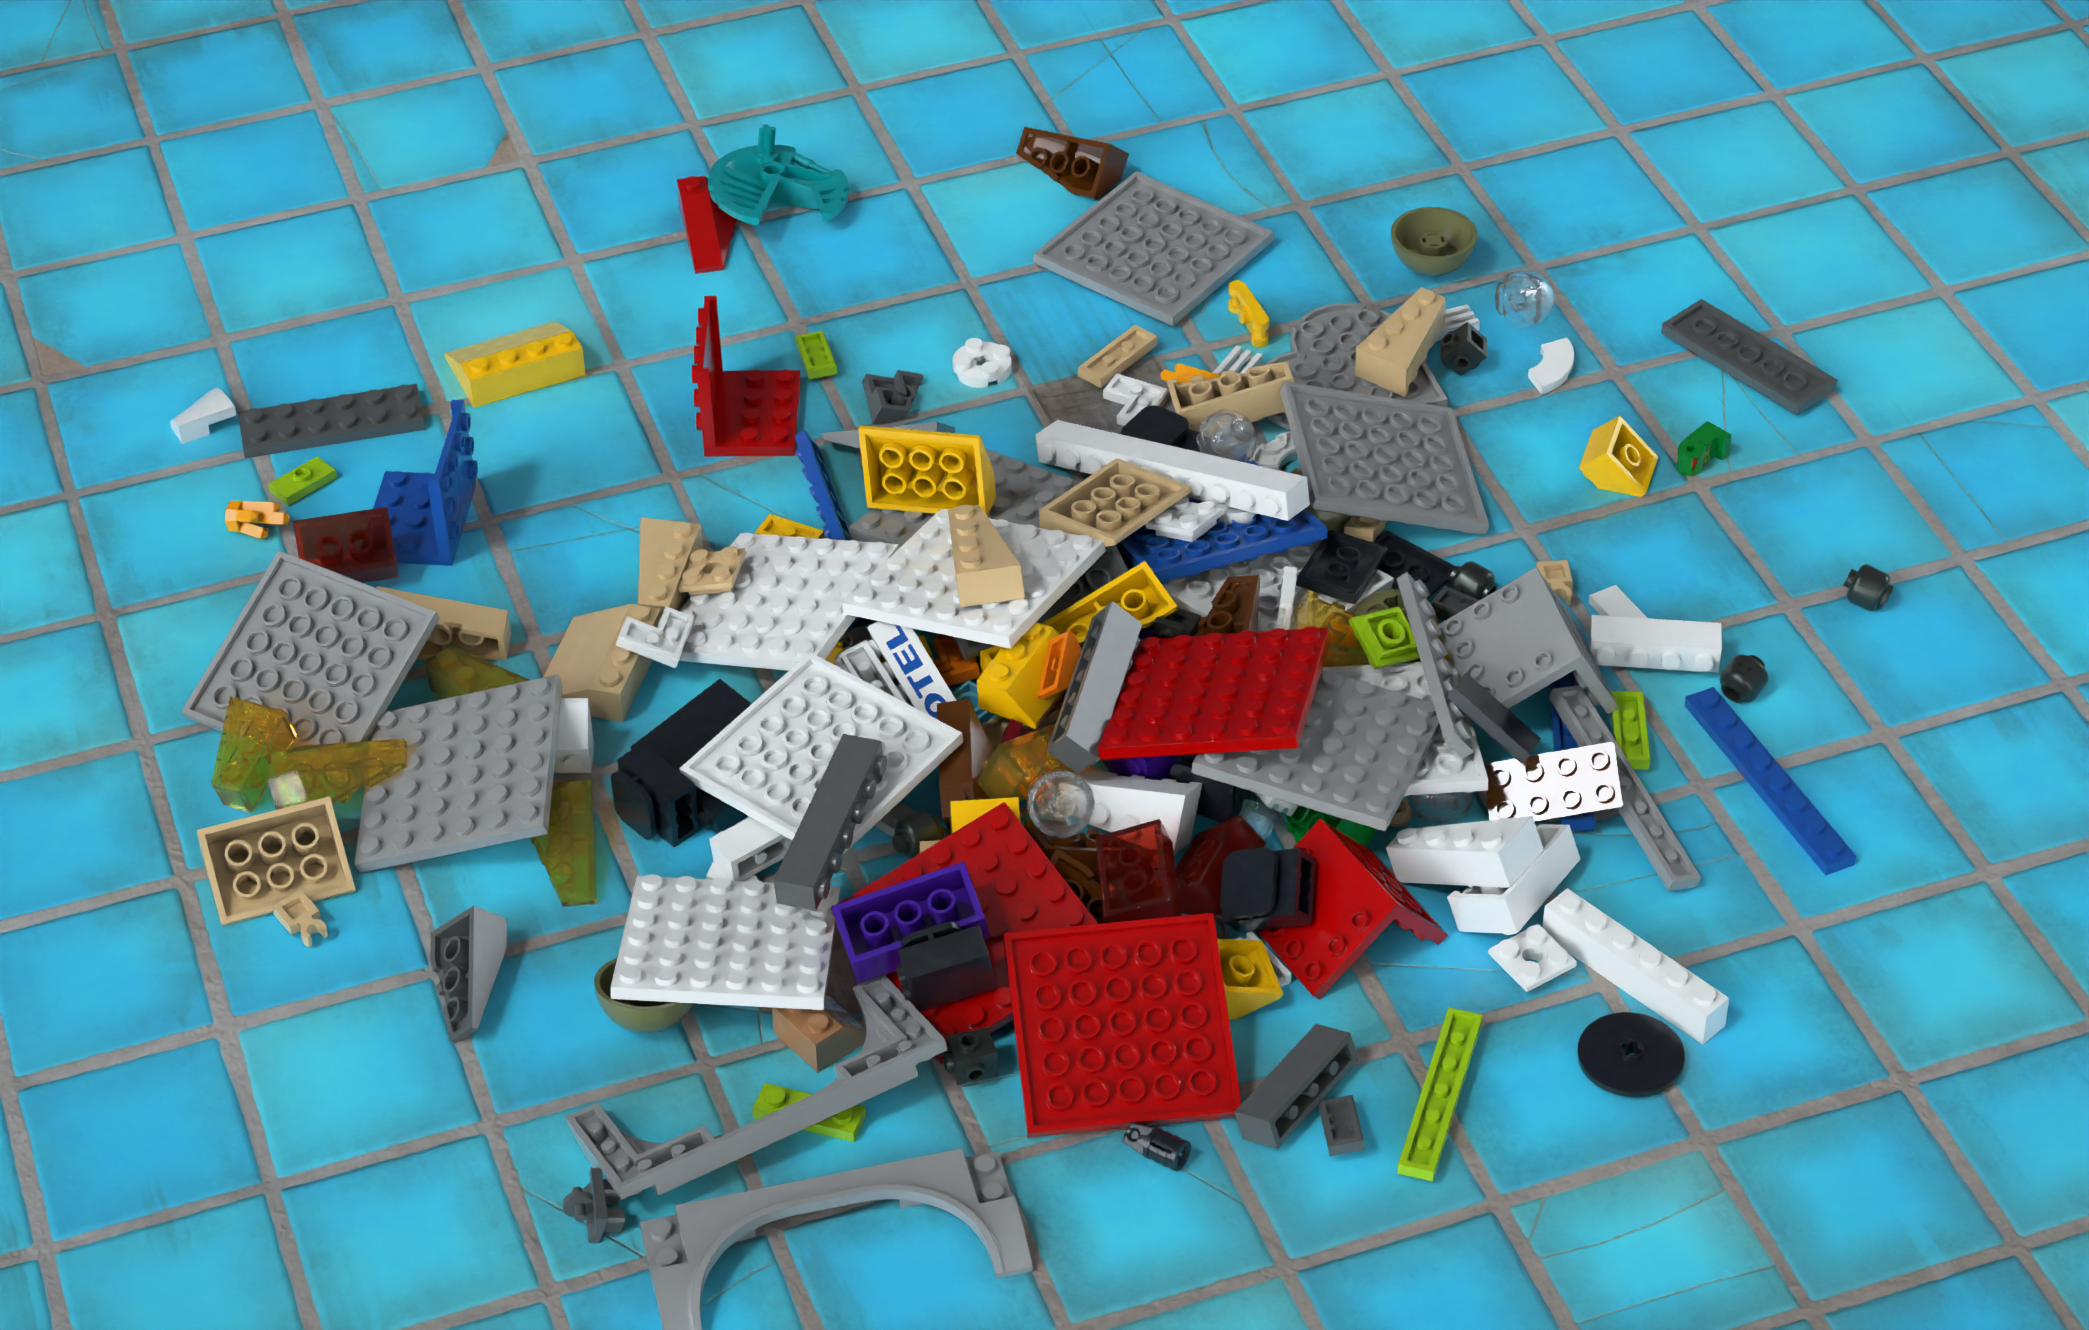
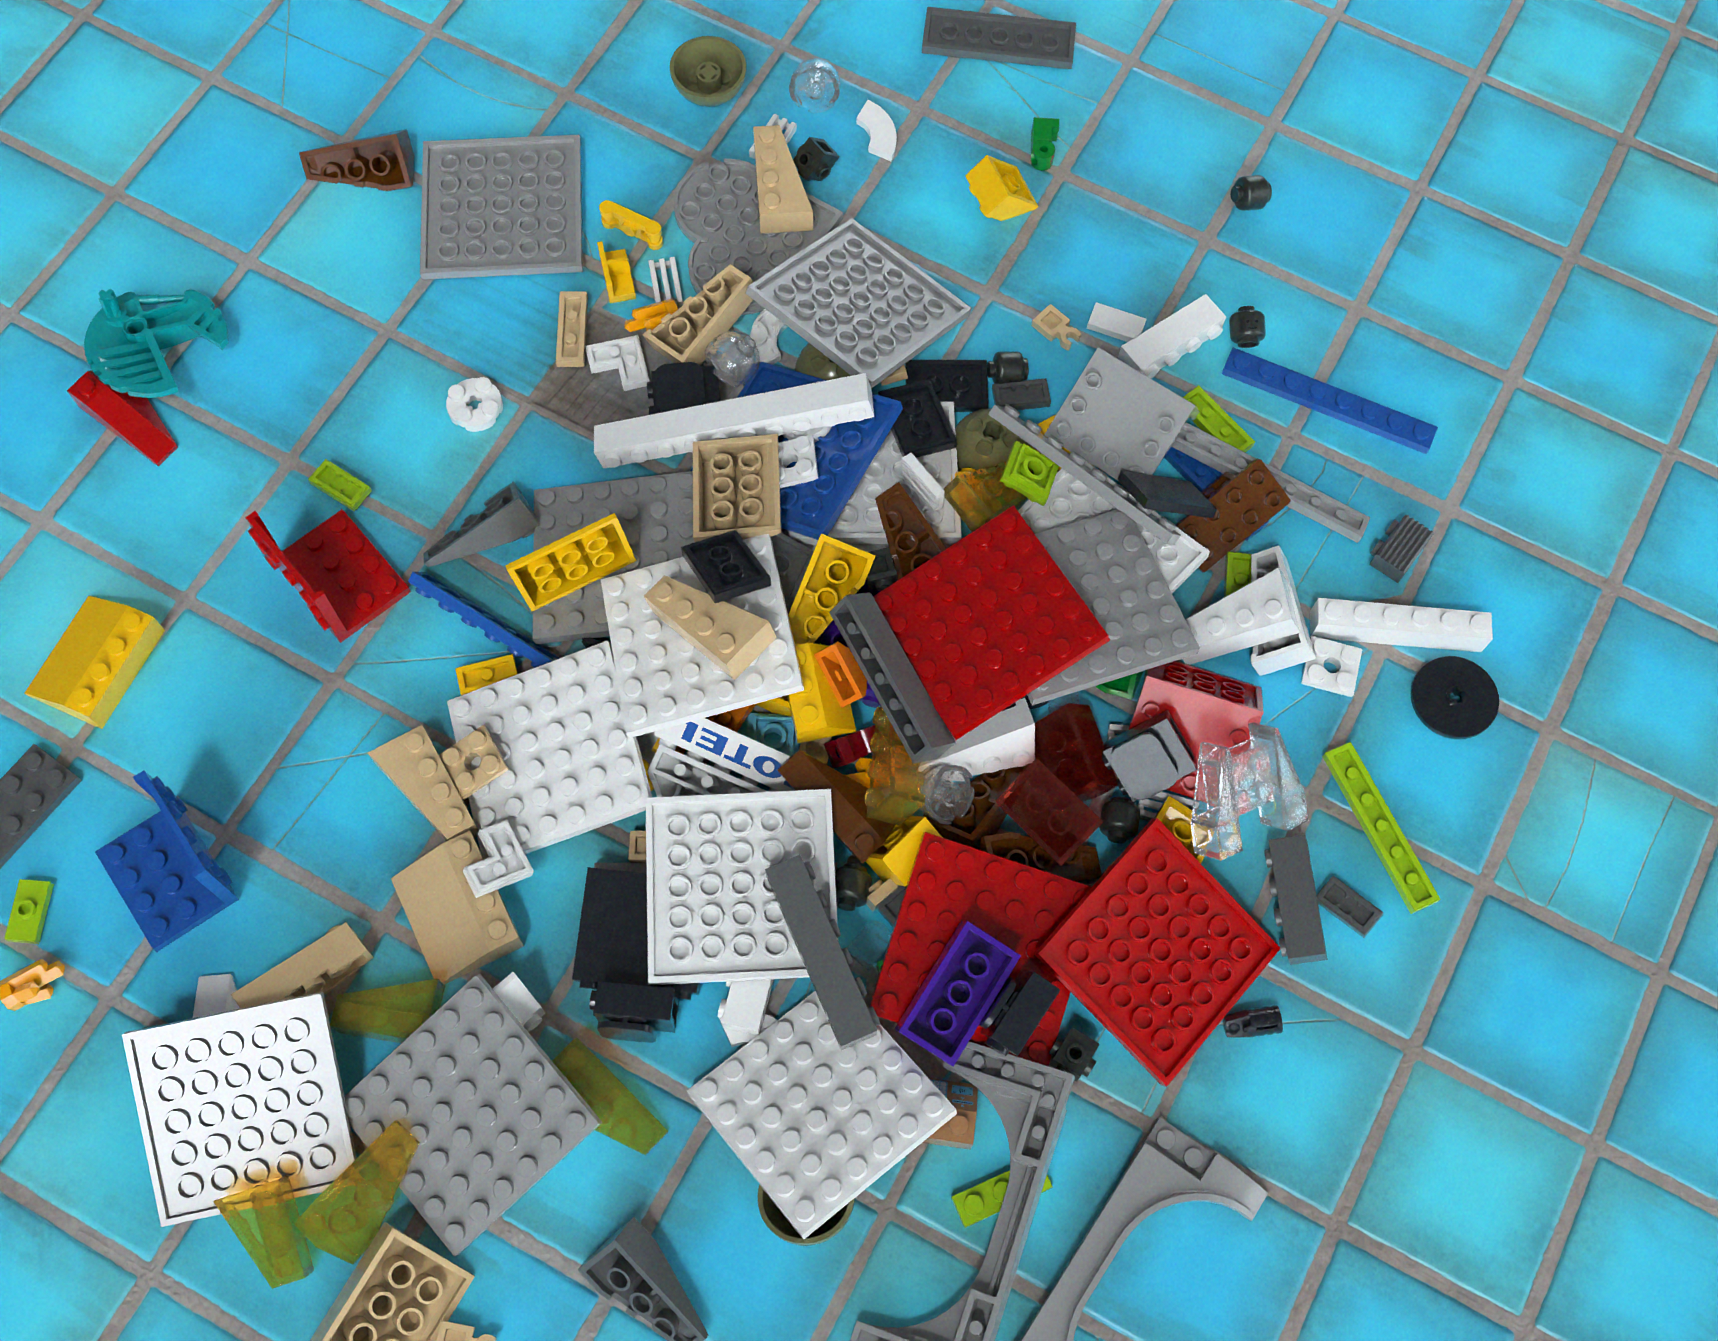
camera: 45 degrees left, 25 degrees up
clear red slope [293,507,398,583] -> none
dark grey slope [862,370,923,424] -> none
none -> yellow panel [597,241,636,304]
none -> black tile [681,530,771,603]
none -> clear wedge [1191,722,1308,861]
none -> dark grey brick [1369,515,1434,583]

